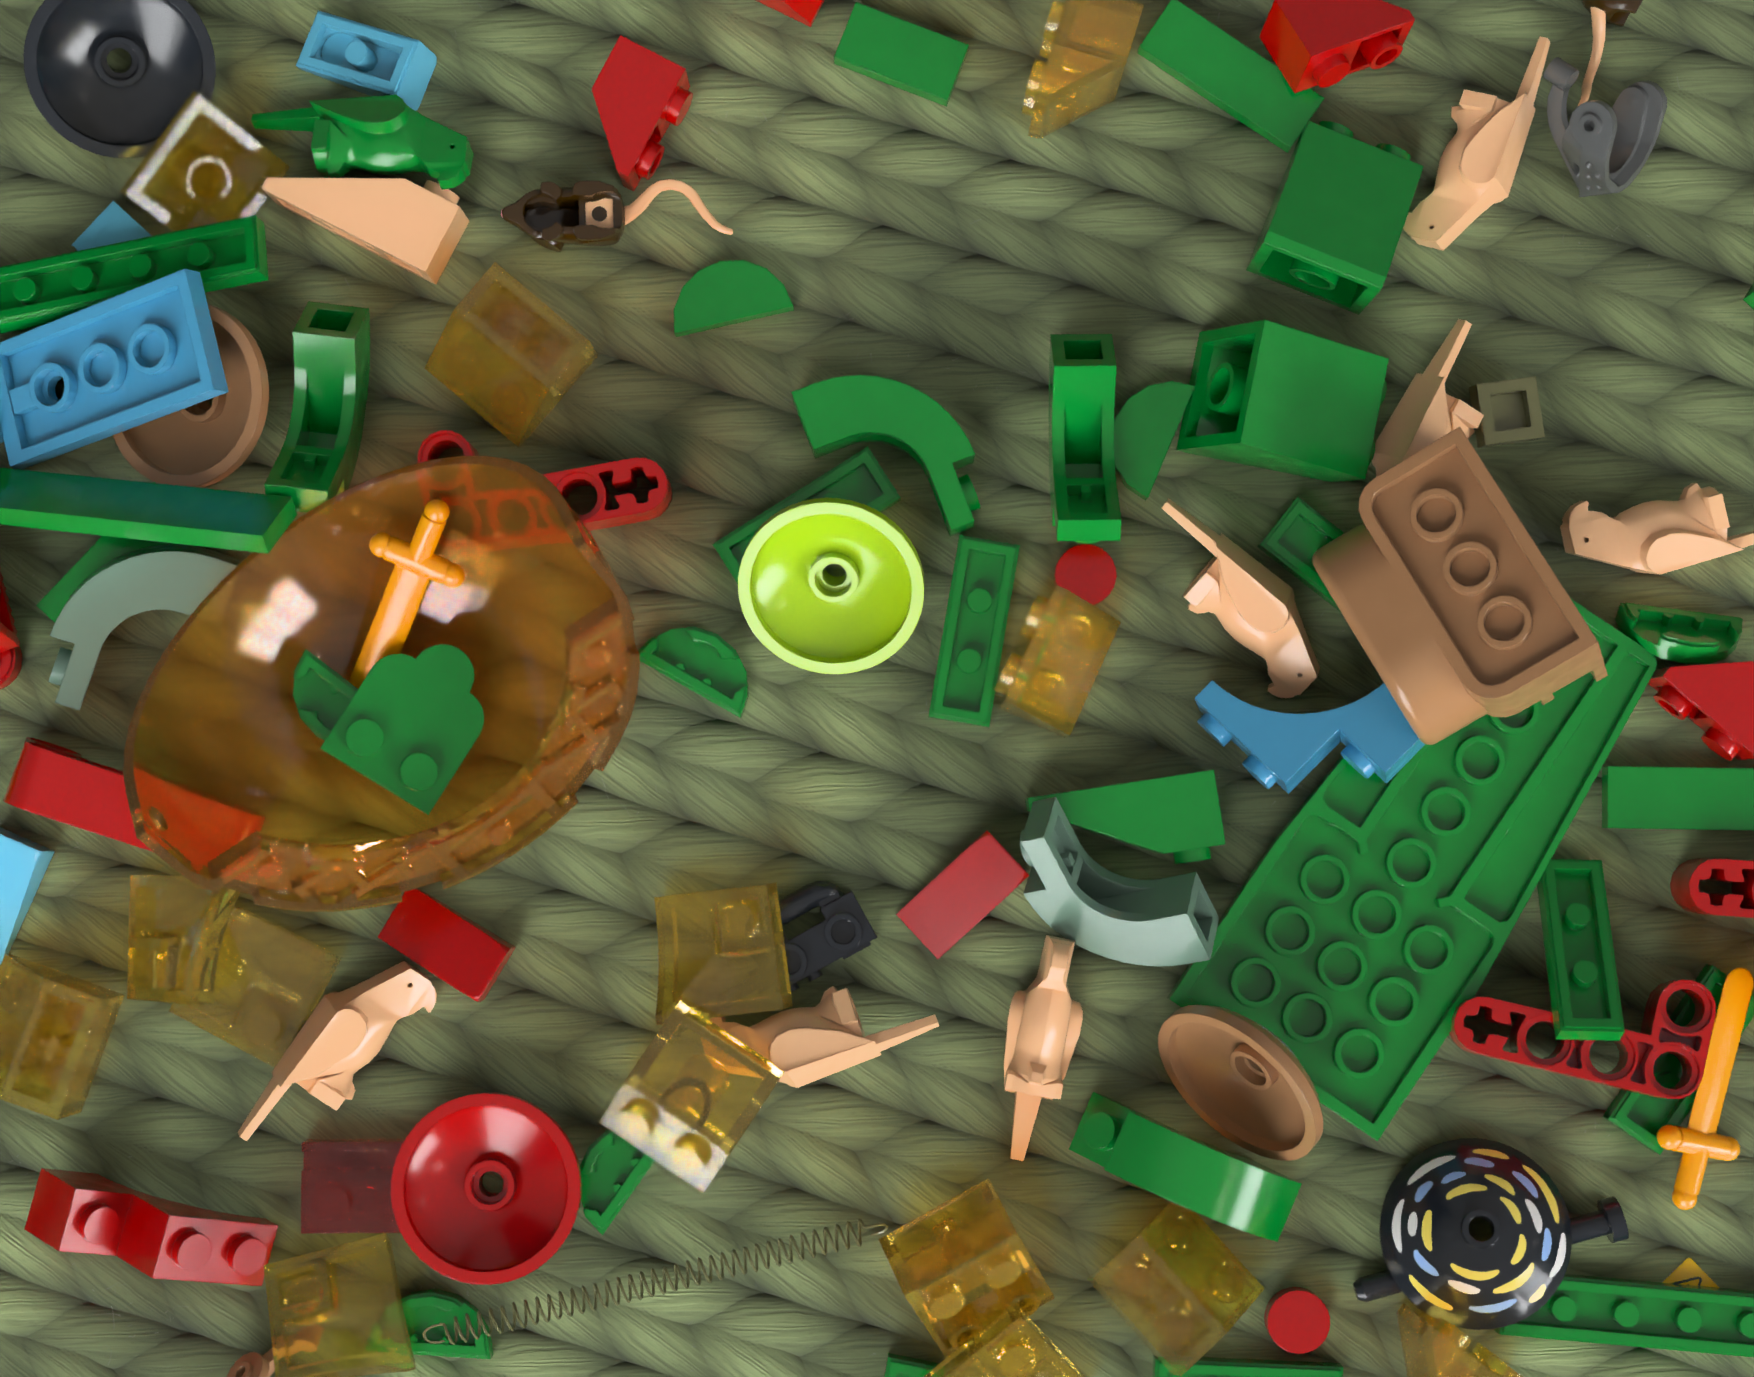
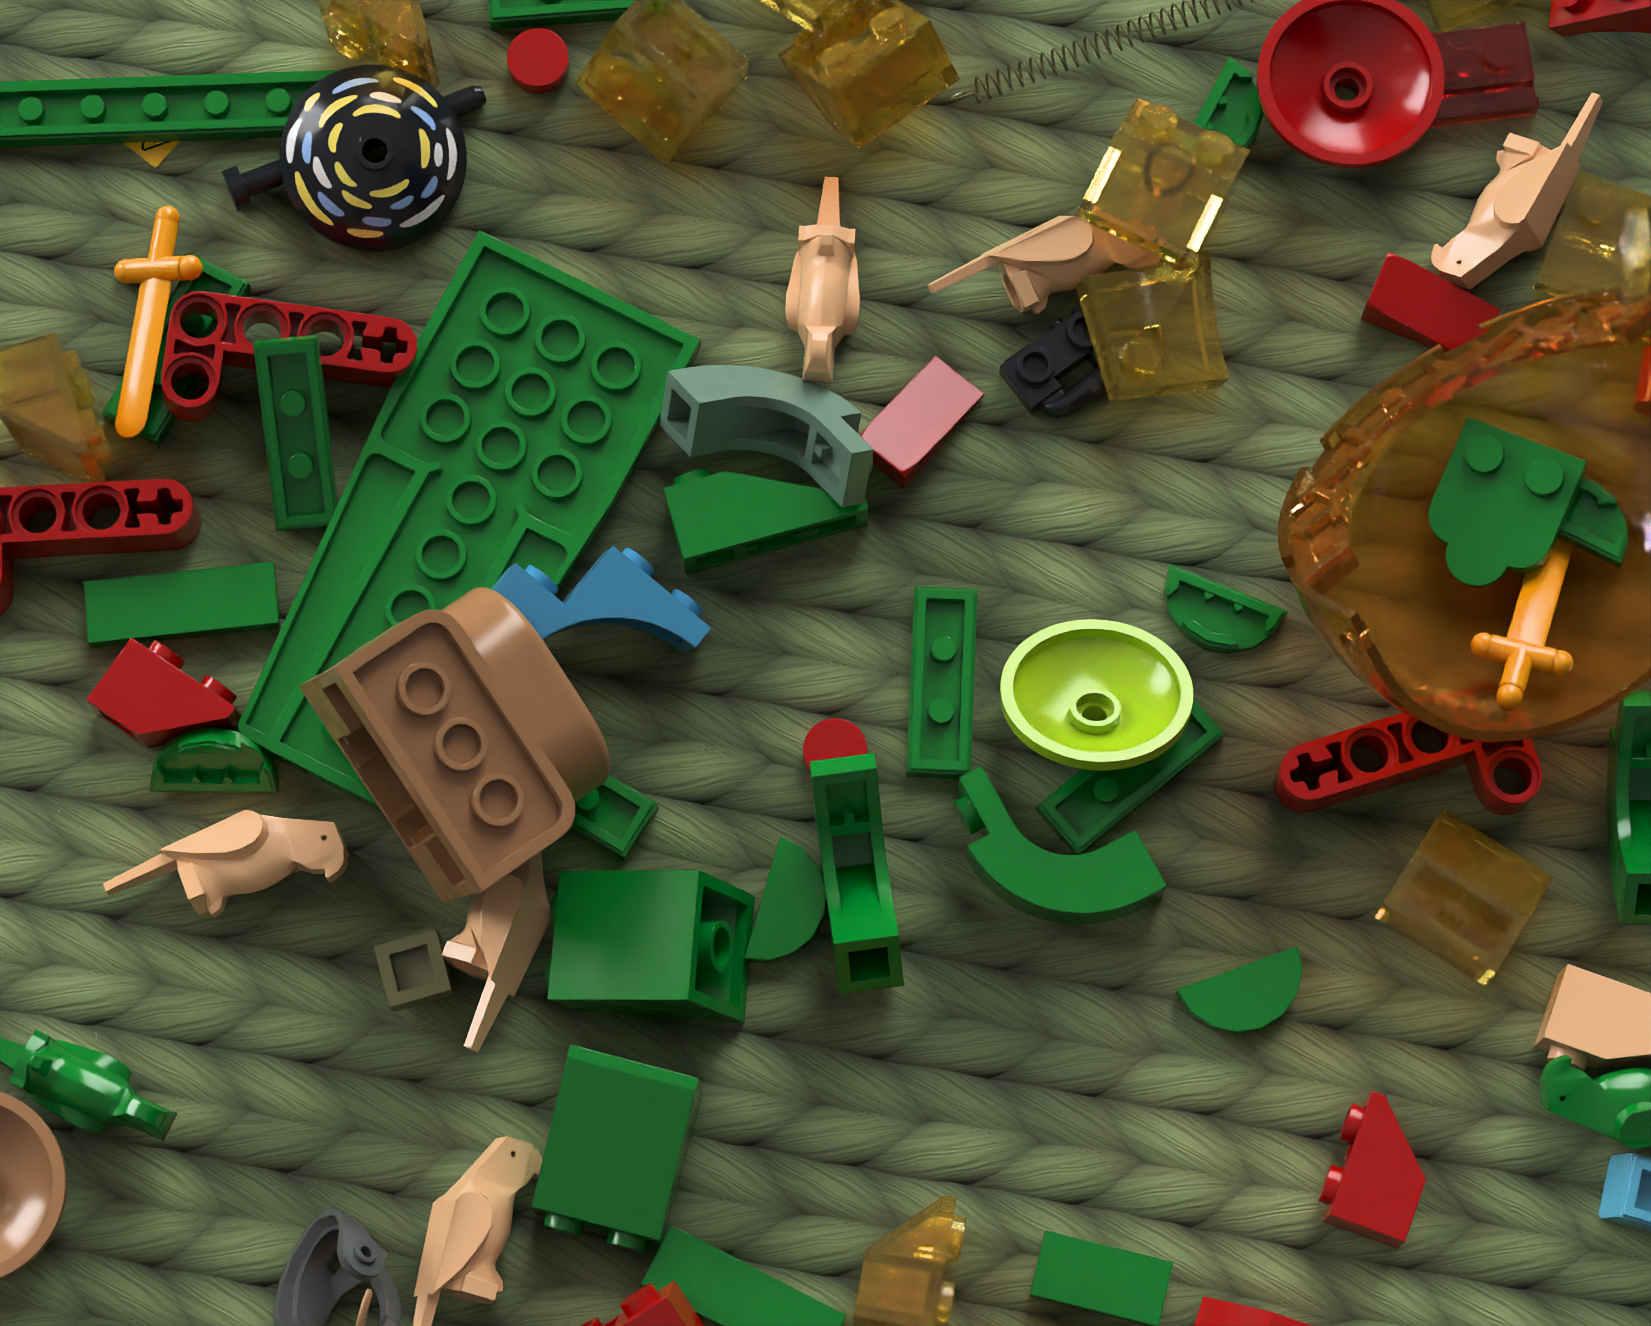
camera: 170 degrees right, 10 degrees down
dark brown animal [501,179,733,252] -> none
clear yellow slope [994,585,1121,738] -> none
green arch [1069,1092,1302,1242] -> none
medium nougat dish [1158,1005,1323,1161] -> none
light nougat animal [1162,499,1320,698] -> none

